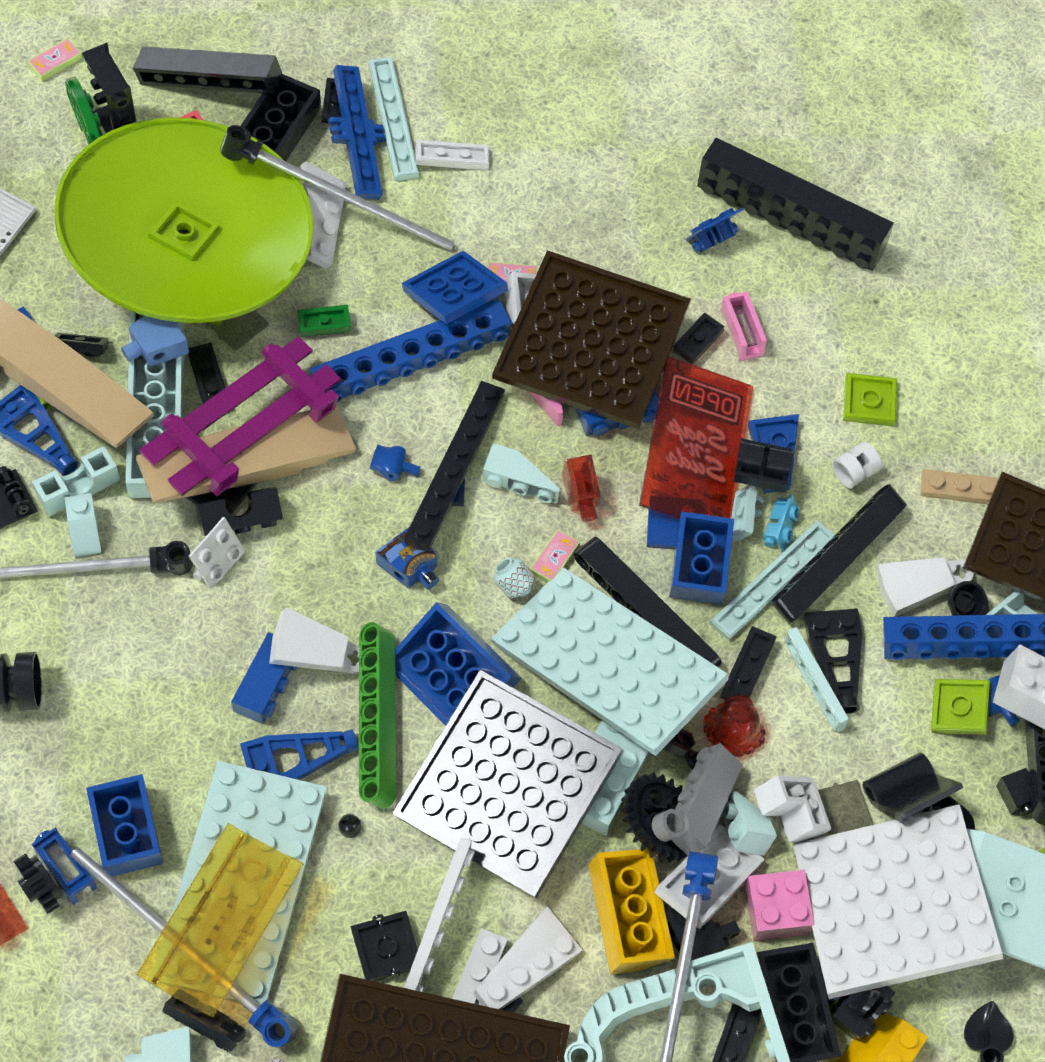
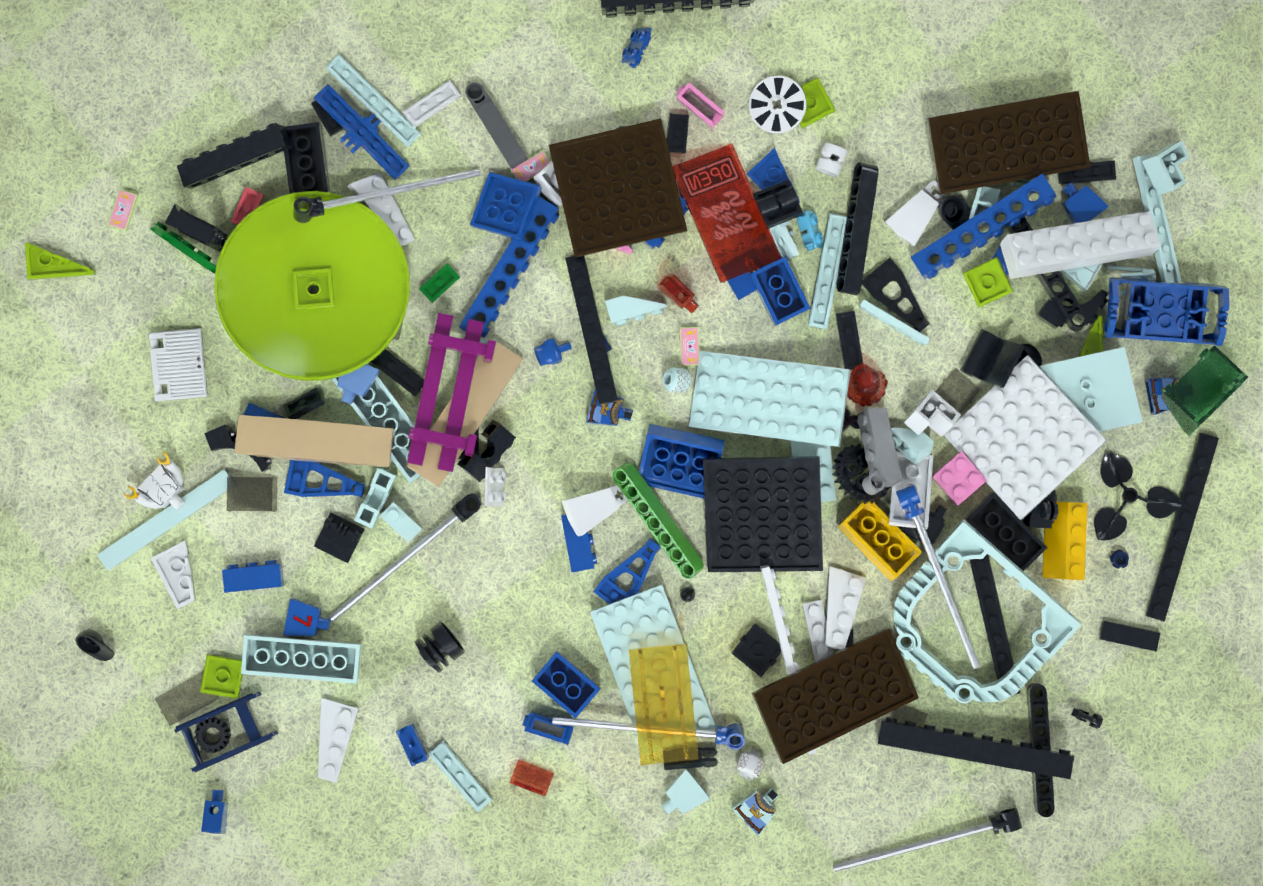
camera: 25 degrees left, 25 degrees up
black gear [13,853,63,914] -> none
black beam [573,537,722,667] -> none
tan plate [920,469,1027,504] -> none
none -> dark grey piece [465,83,528,169]
none -> white piece [749,76,806,134]

